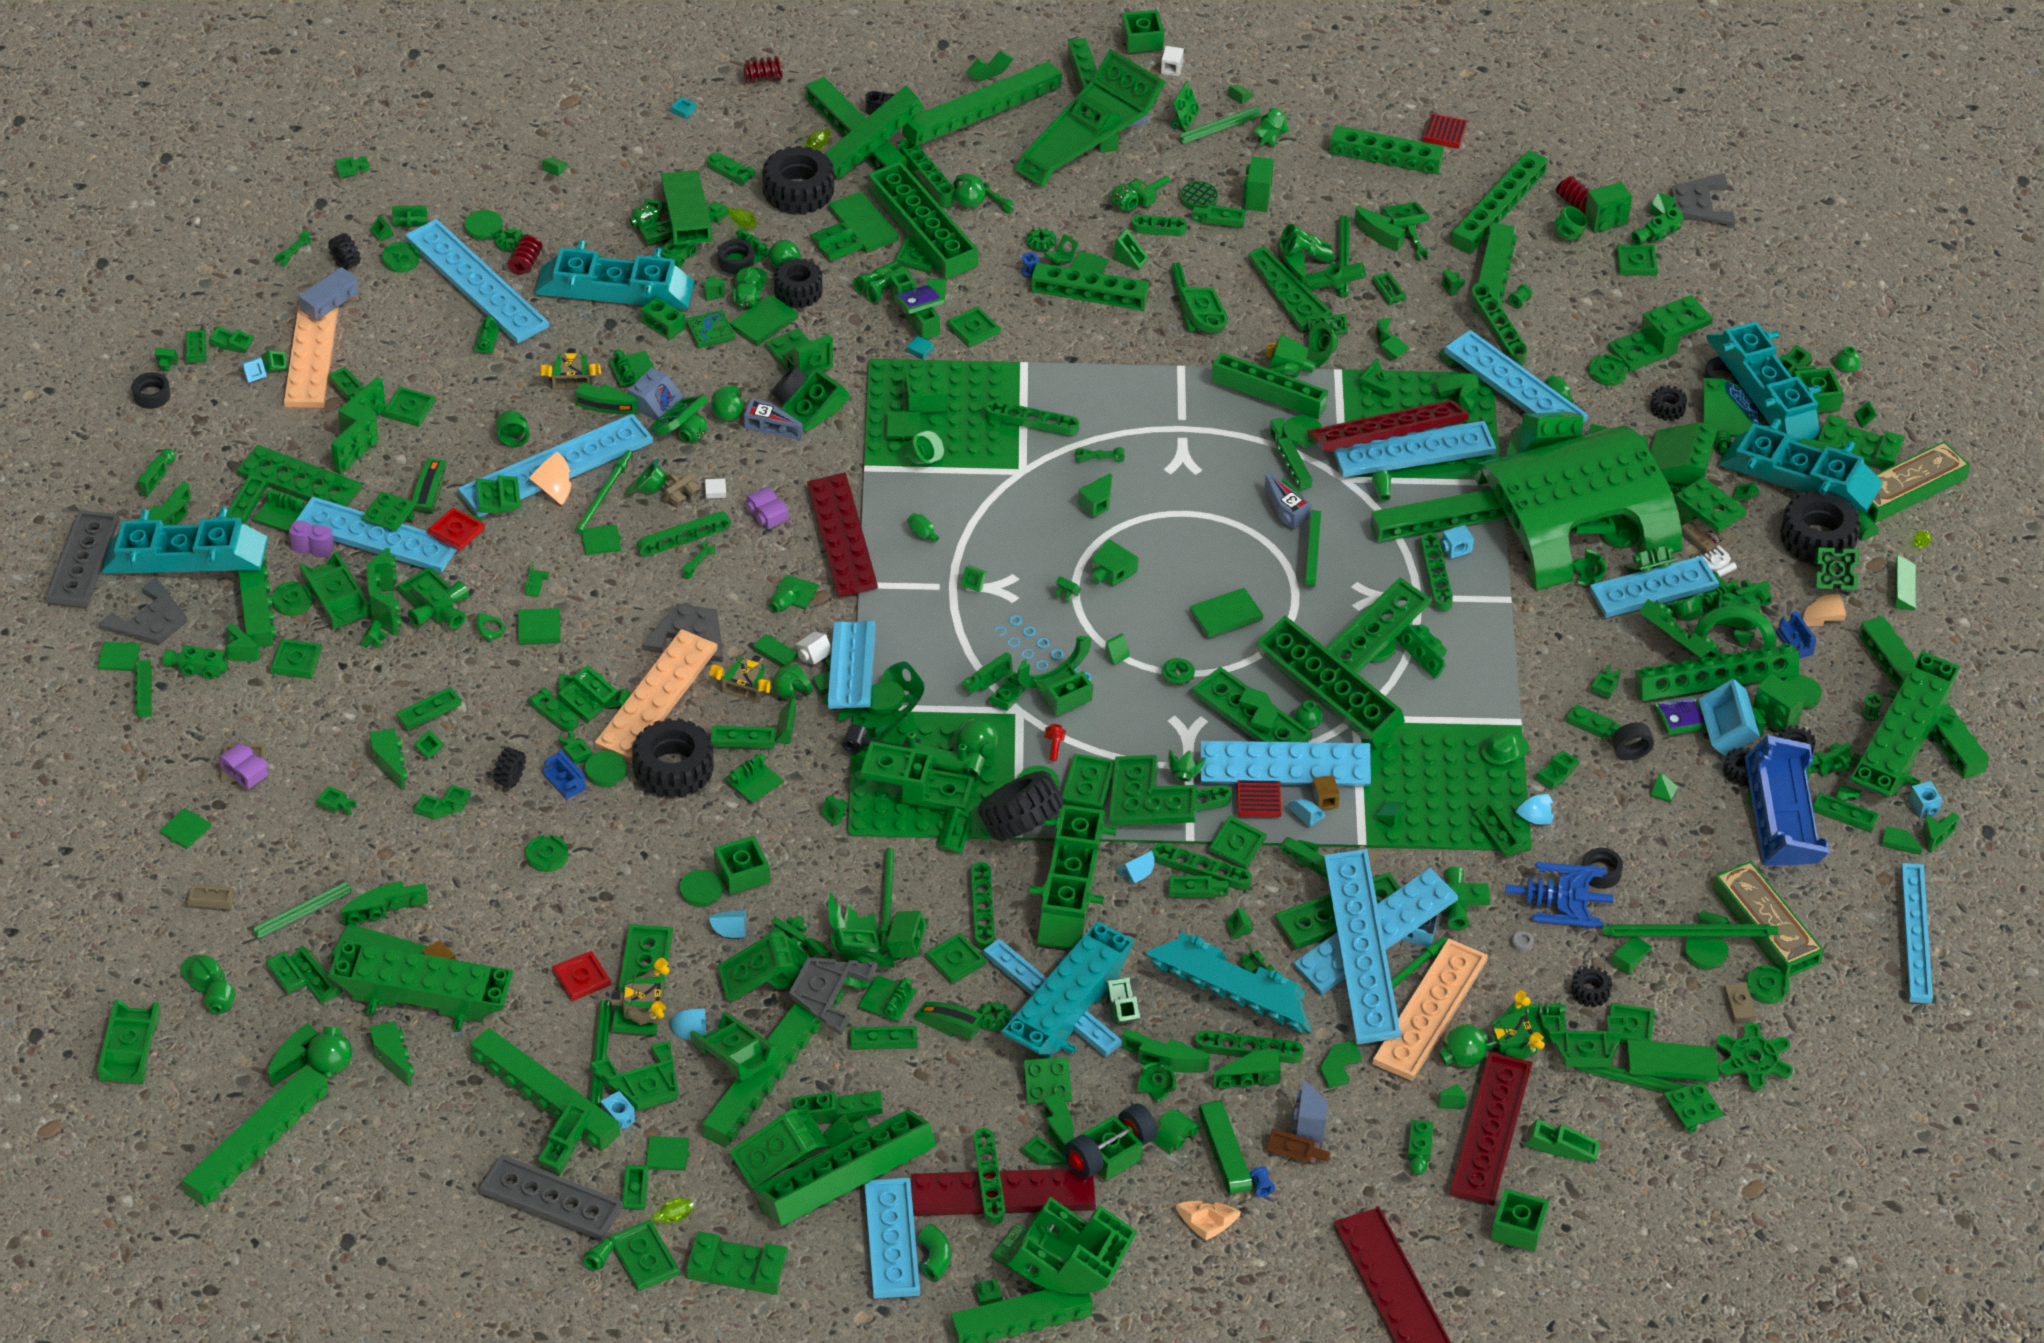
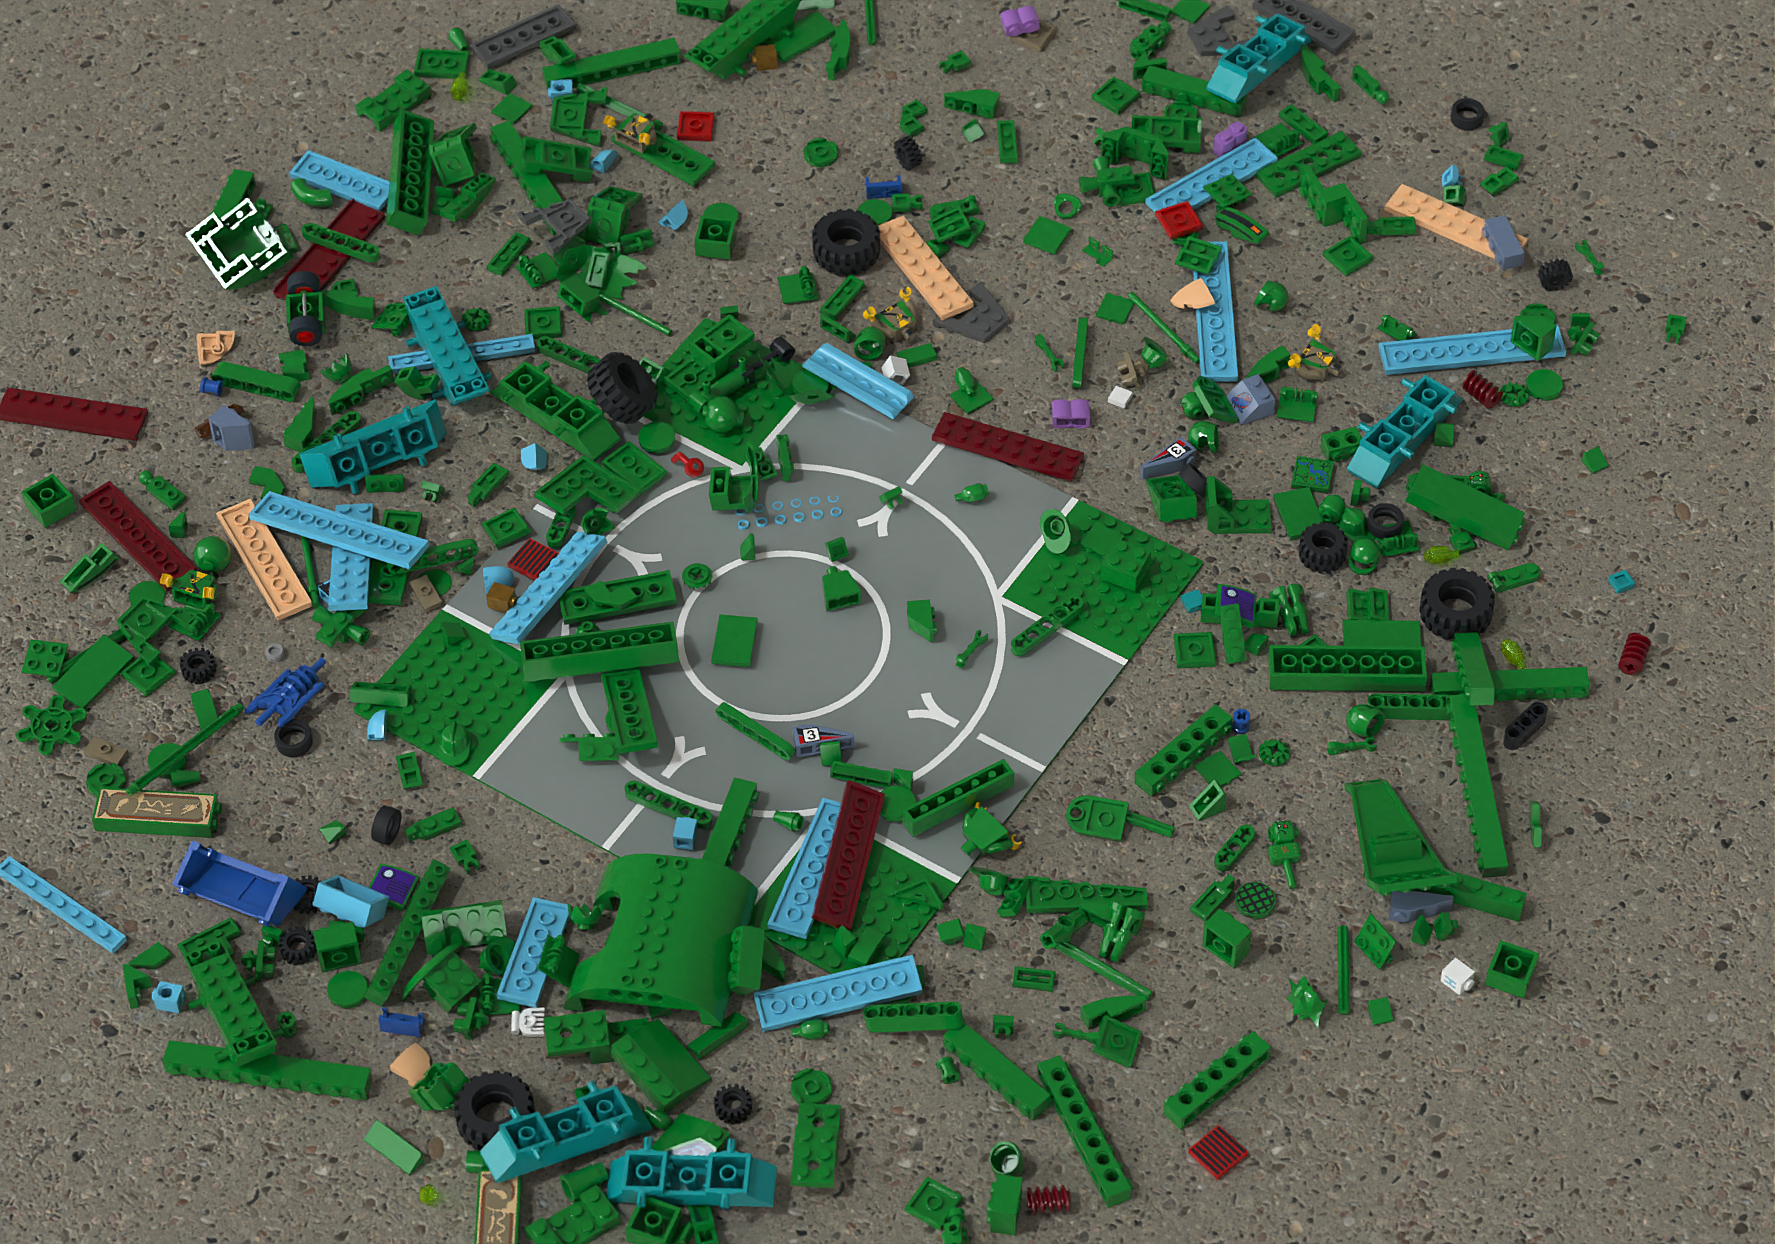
camera: 125 degrees right, 5 degrees up
green slope [914,1002,983,1041] -> none
green beam [1152,843,1252,890] -> none
none -> green sticker [129,581,165,605]
none -> green plate [1219,603,1246,664]
none -> green slope [1510,316,1557,361]

